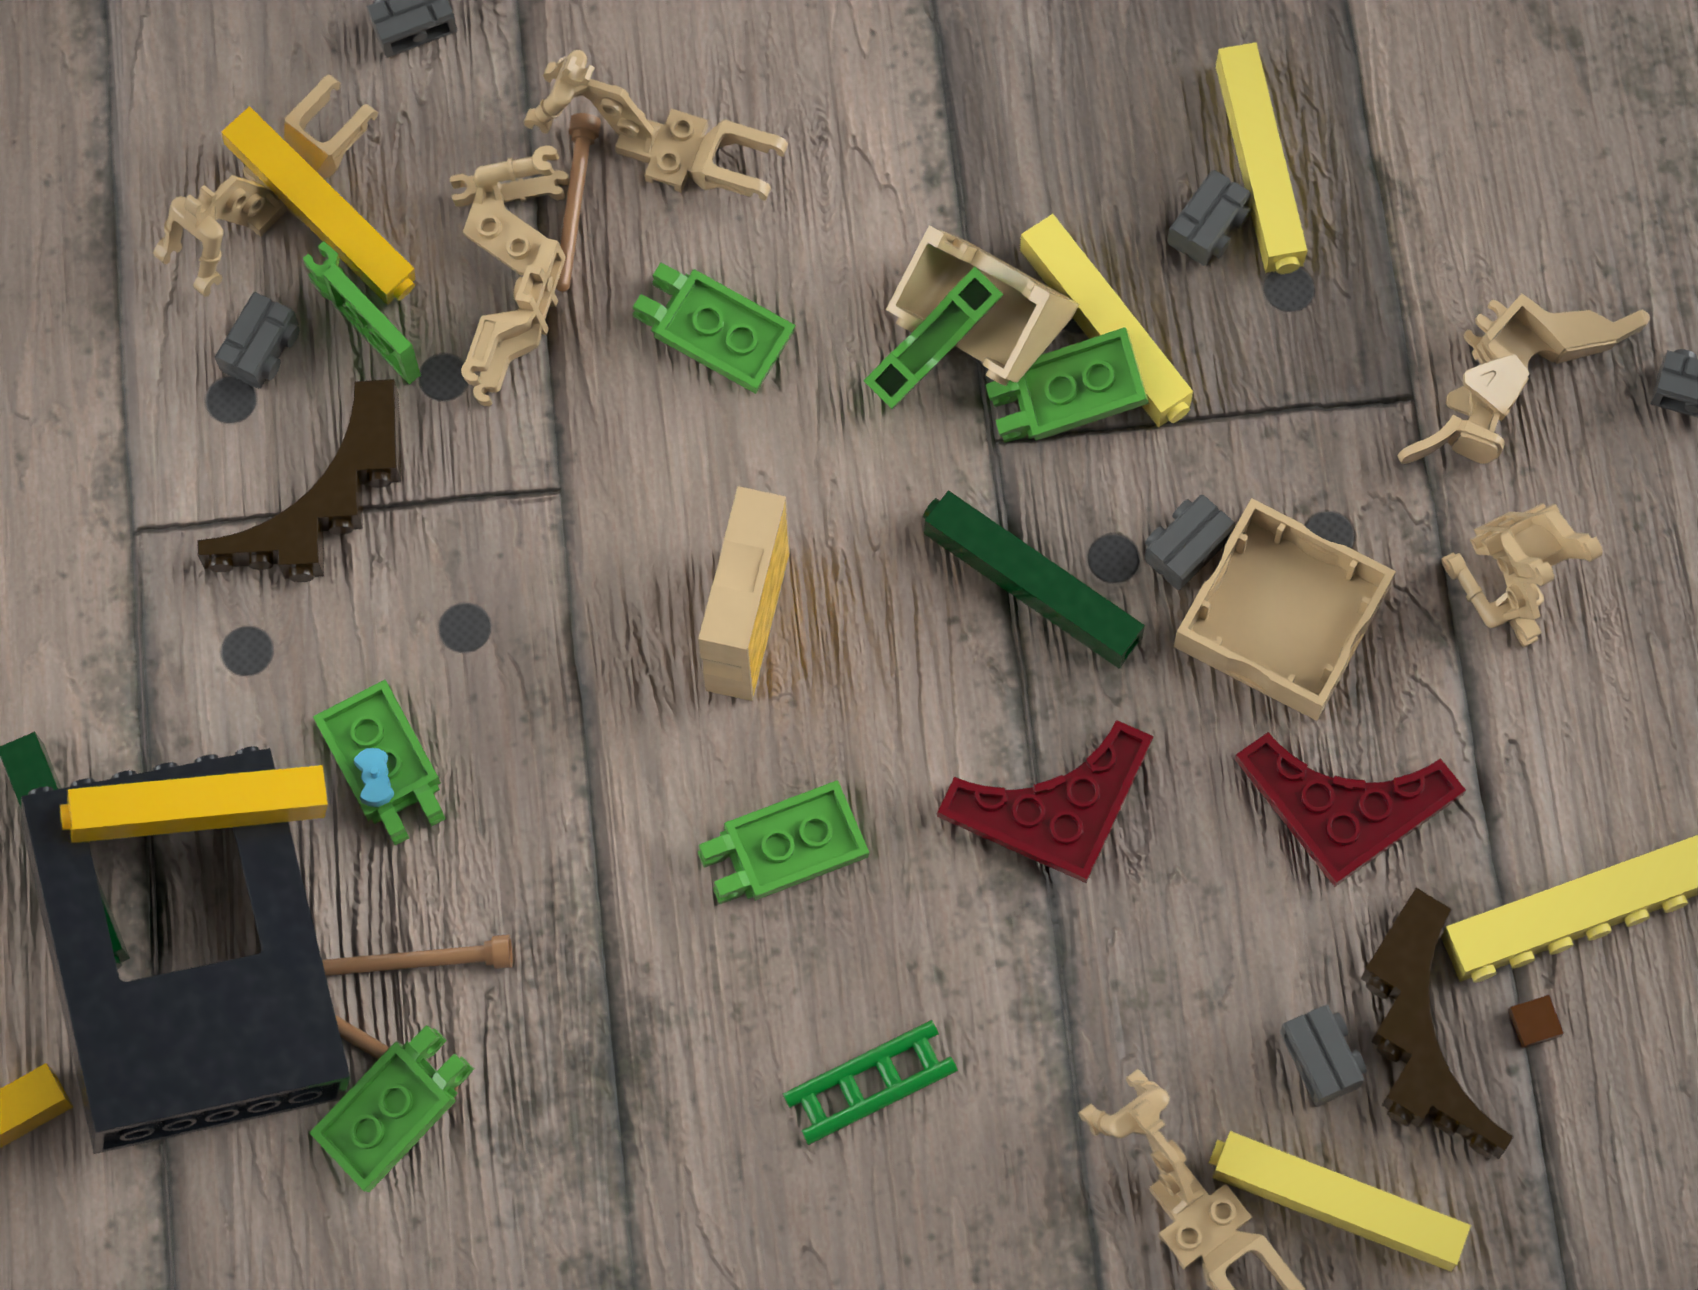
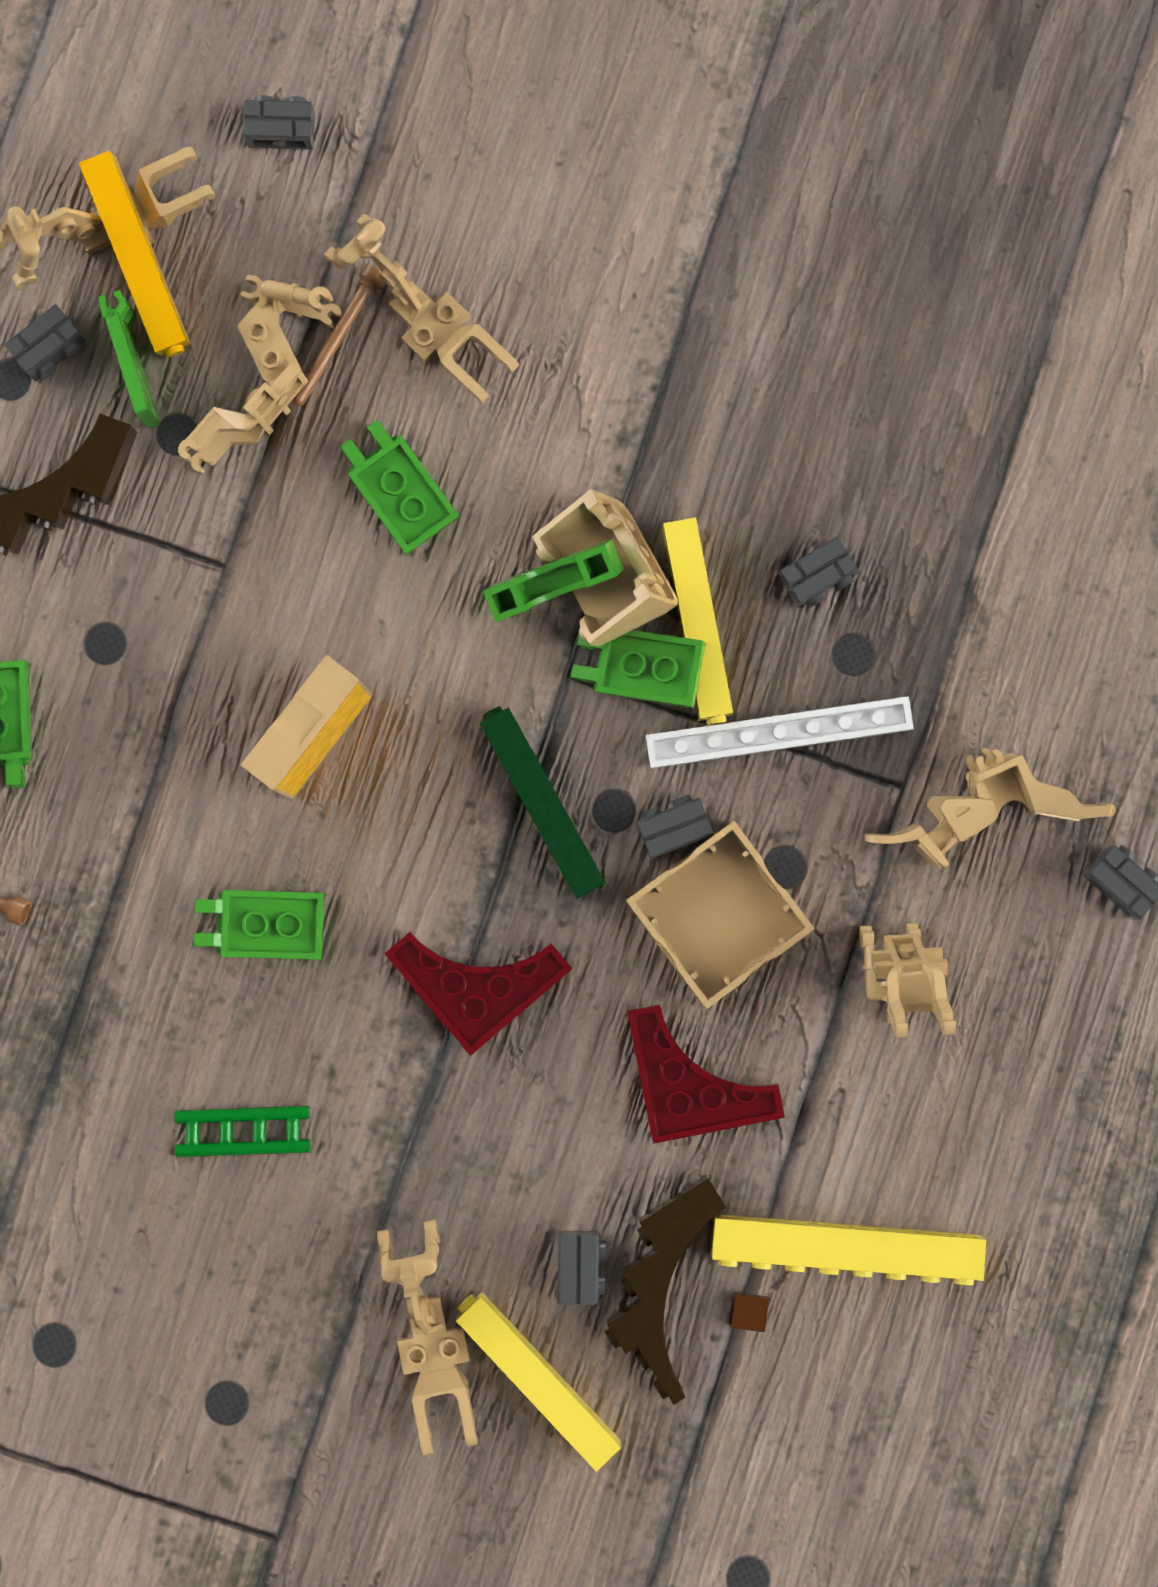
camera: 25 degrees right, 15 degrees up
light yellow brick [1216,42,1307,274] -> none
none -> white plate [645,696,914,769]

